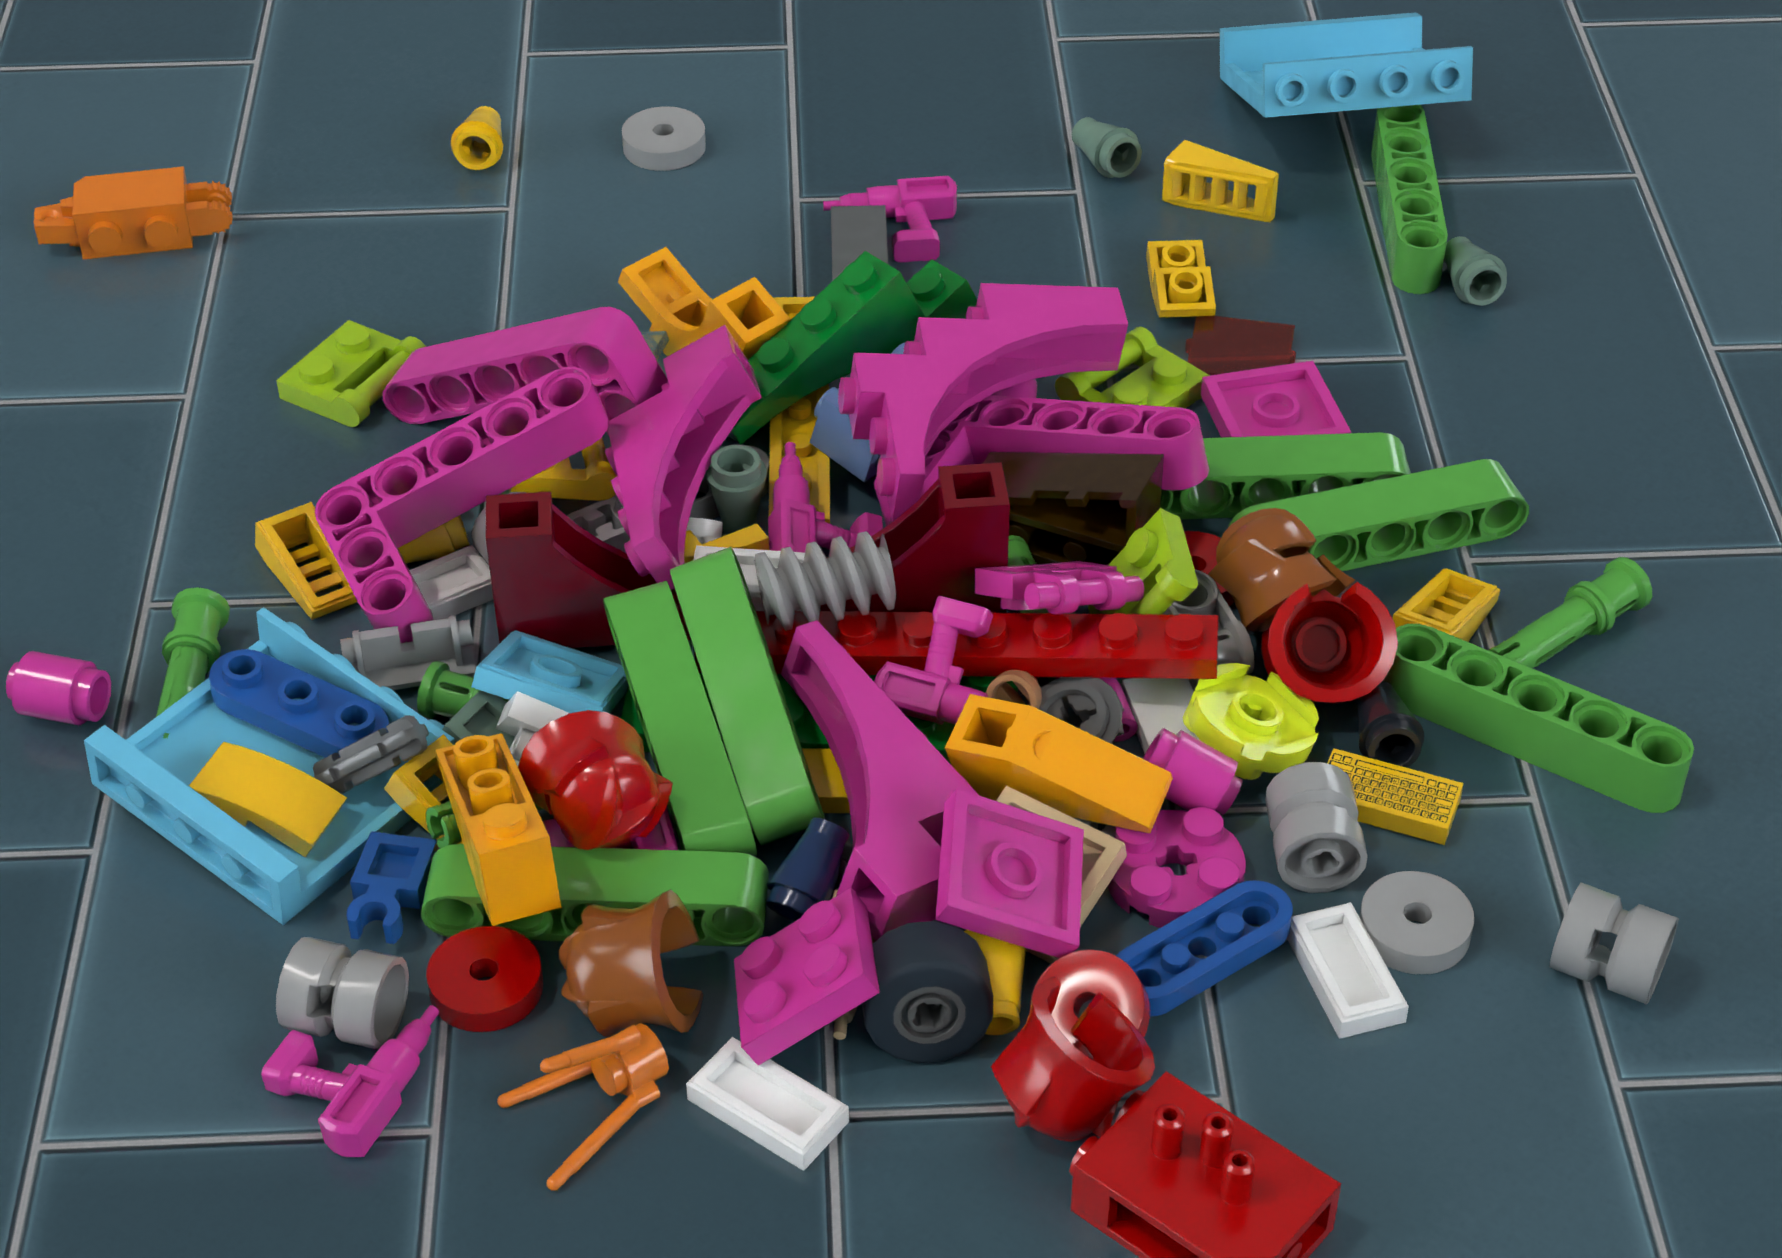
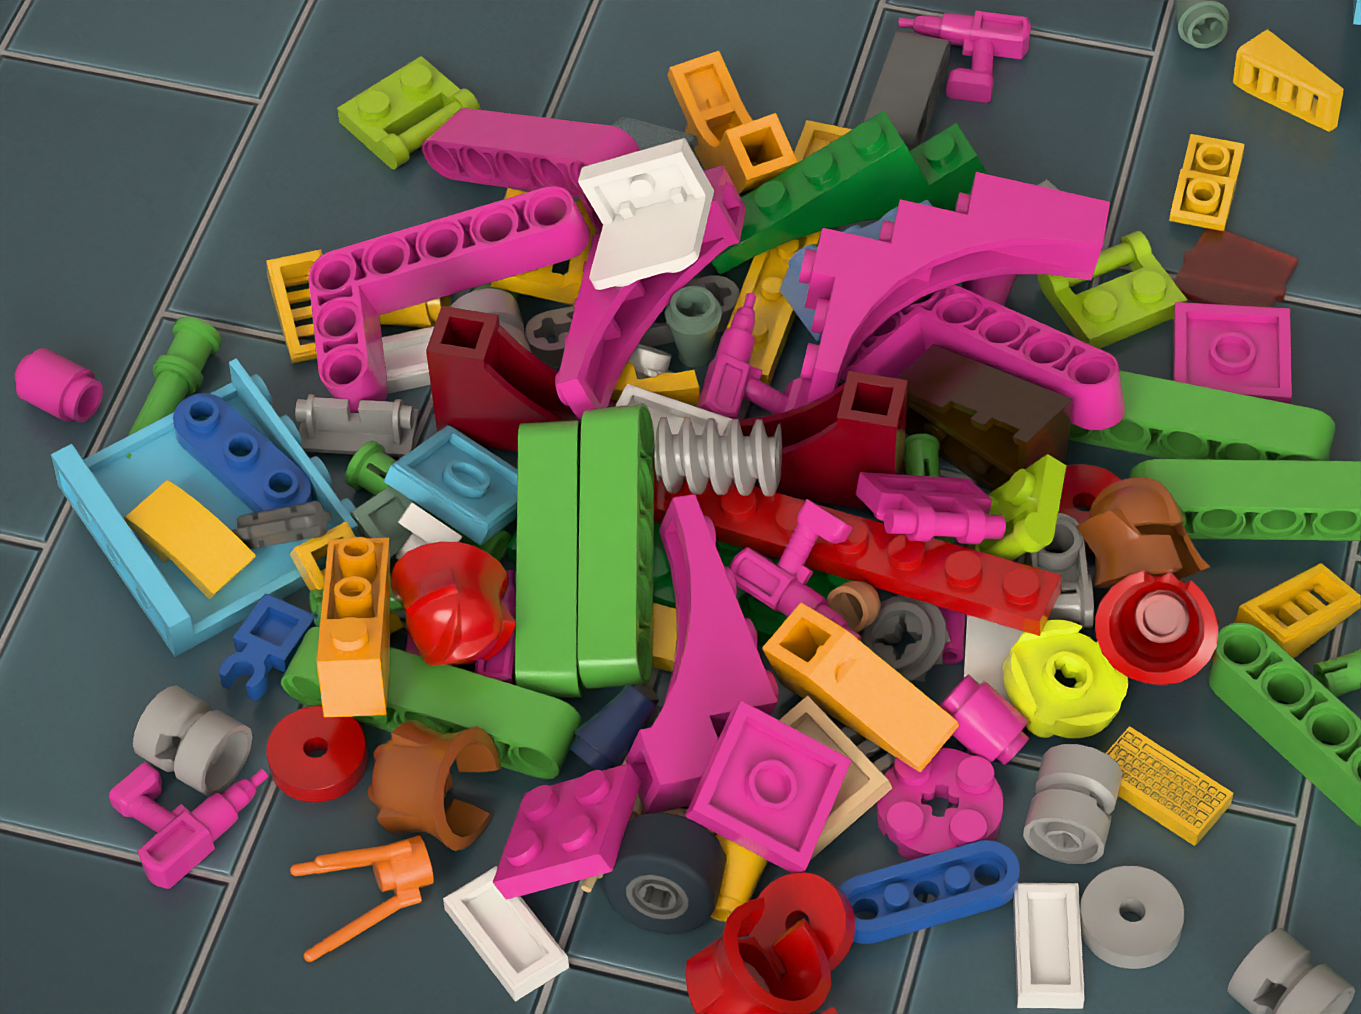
camera: 20 degrees right, 10 degrees up
black cone [1357,681,1425,768] -> none
none -> white bracket [578,138,714,290]

